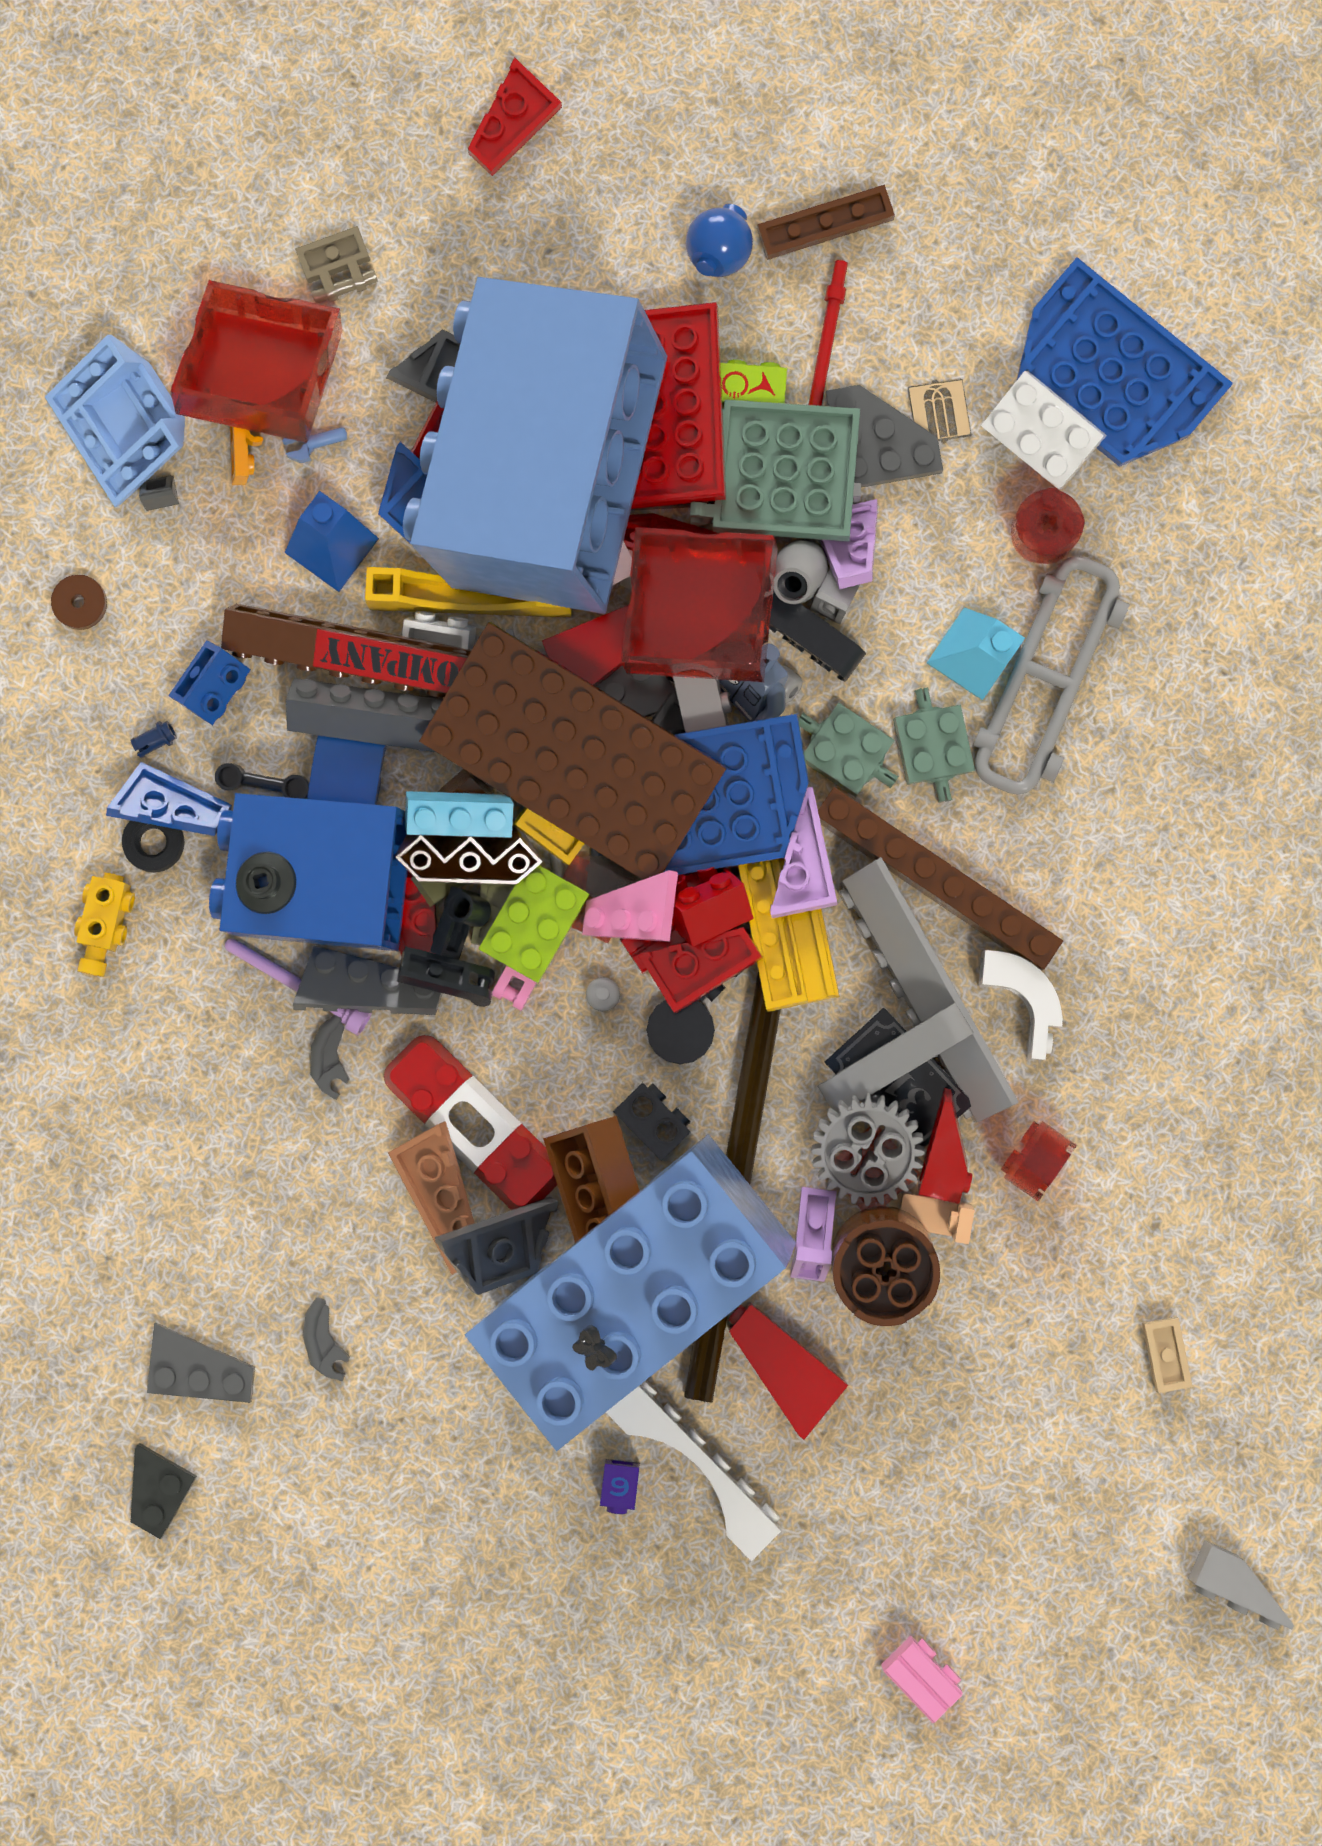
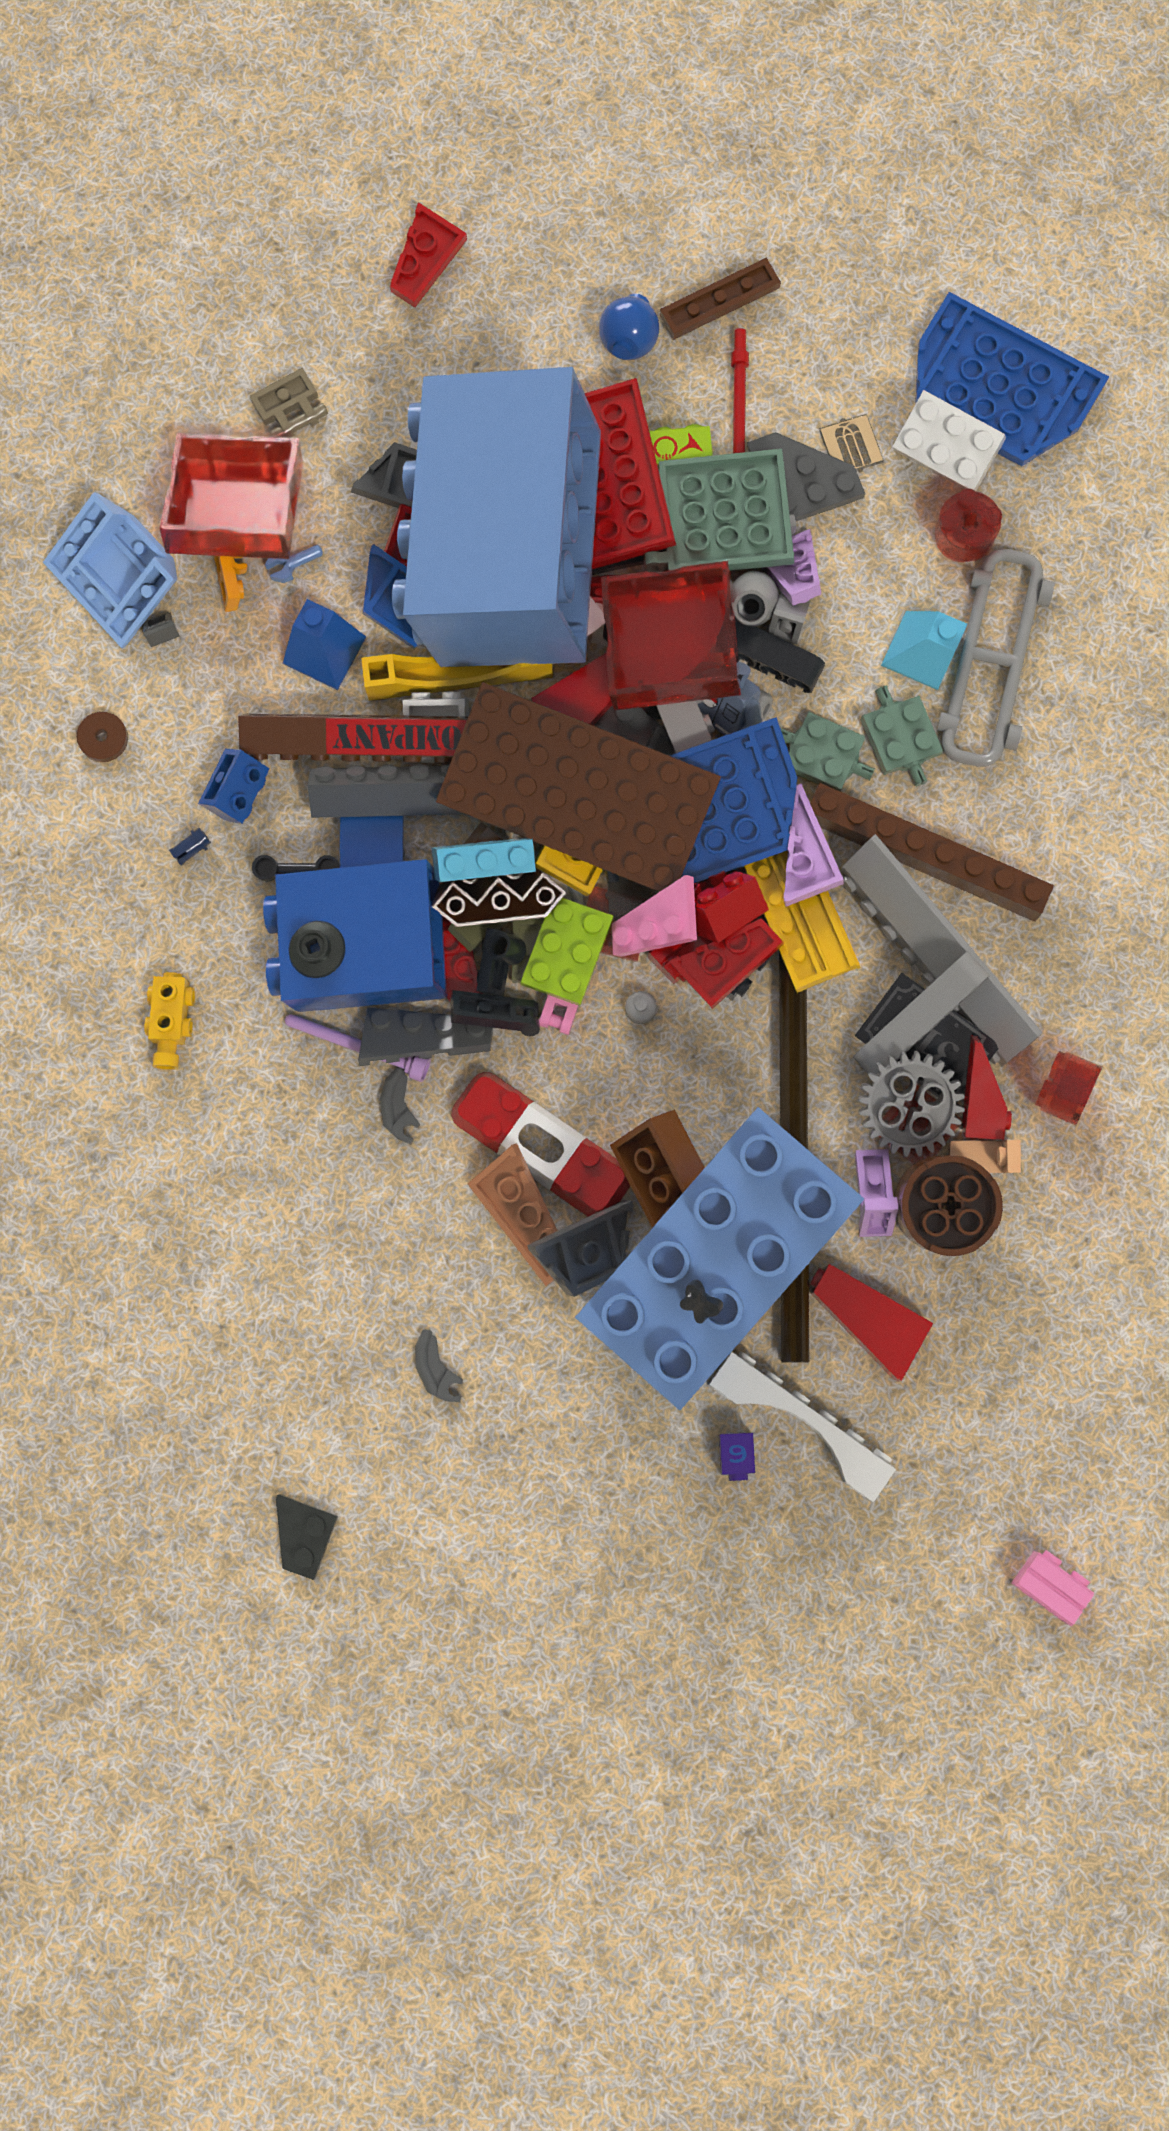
camera: 10 degrees left, 5 degrees down
wing [106,762,232,836] -> none
black tyre [122,821,185,873] -> none
dark grey wing [147,1323,255,1403] -> none
black brick [613,1082,691,1161] -> none
black tile [646,1000,715,1065] -> none
white arch [978,950,1062,1060] -> none

